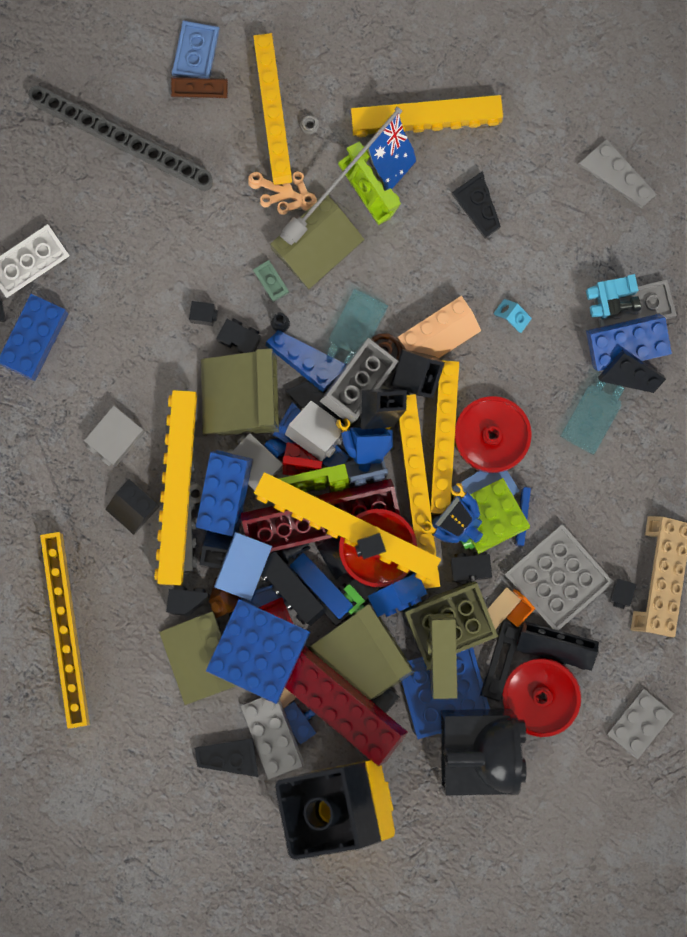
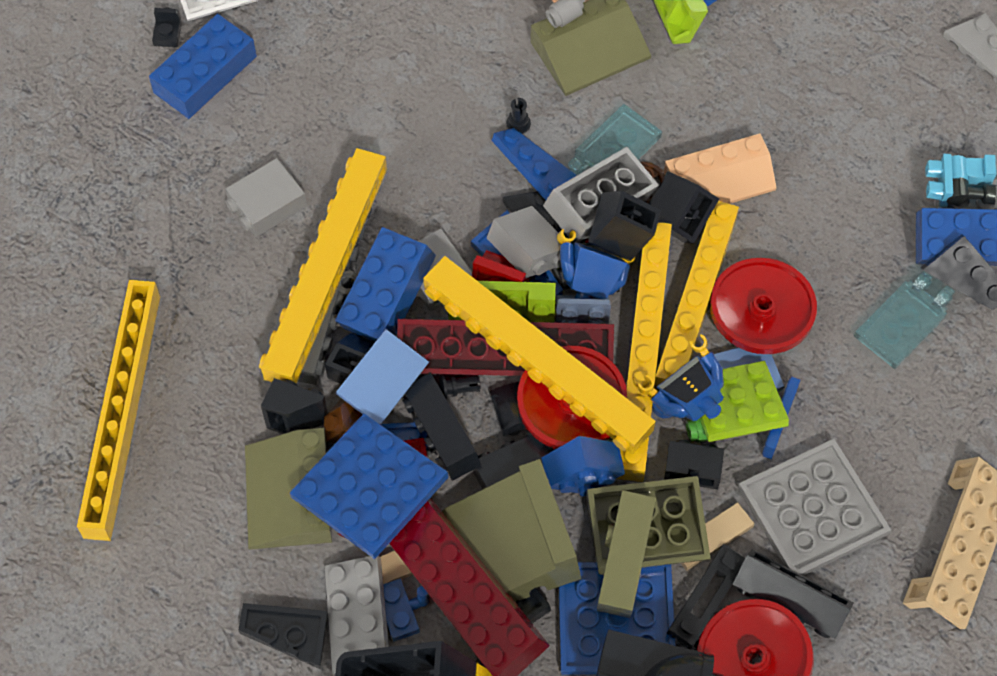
camera: 15 degrees right, 20 degrees down
black slope [105,479,160,535] -> none
black brick [189,301,218,326] -> none
olive panel [201,349,279,436] -> none
black brick [216,318,261,354] -> none
sand green plate [253,260,289,302] -> none
blue tile [264,439,286,458] -> none
blue slope [289,553,354,619] -> none
bright green bracket [343,584,365,614] -> none
black brick [355,533,386,559] -> none
black wing [452,171,501,239] -> none
medium azure bracket [493,299,532,333] -> none
orange bracket [506,589,535,627] -> none
black brick [609,579,636,610] -> none

